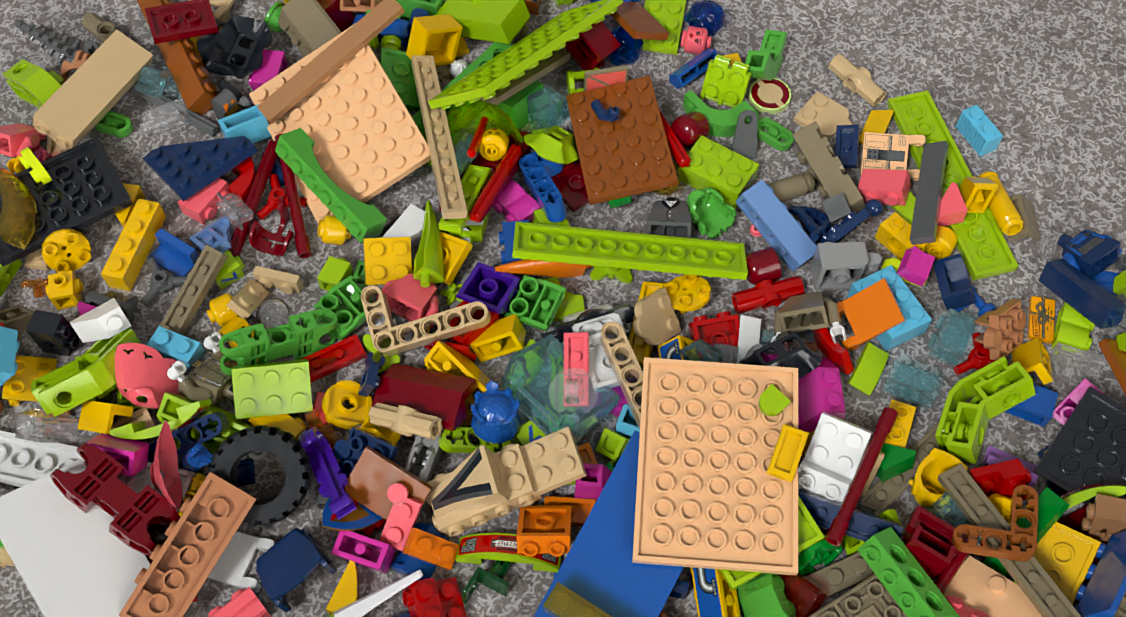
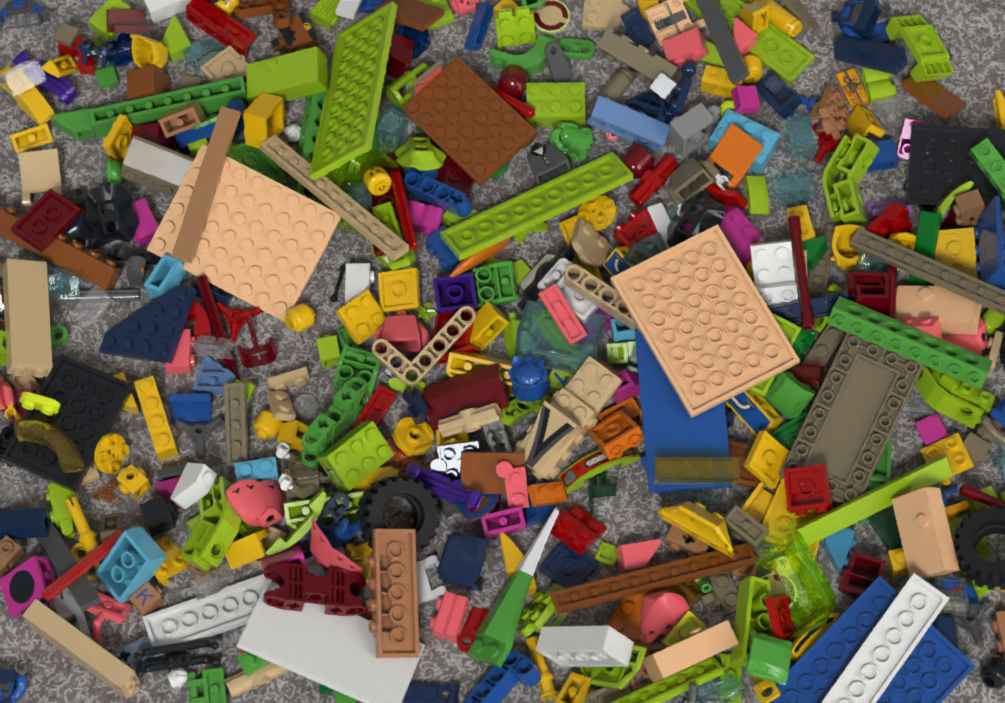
camera: 30 degrees left, 5 degrees up
bright green arch [275,128,387,244] -> none
dark red piece [275,133,312,259] -> none
lime piece [413,200,444,288] -> none
red bar [467,116,489,158] -> none
clear tile [548,368,599,419] -> none
dark blue arm [591,99,620,122] -> none
lime tile [758,384,791,416] -> none
yellow tile [766,424,809,483] -> none
dark orange beam [952,485,1038,562] -> none

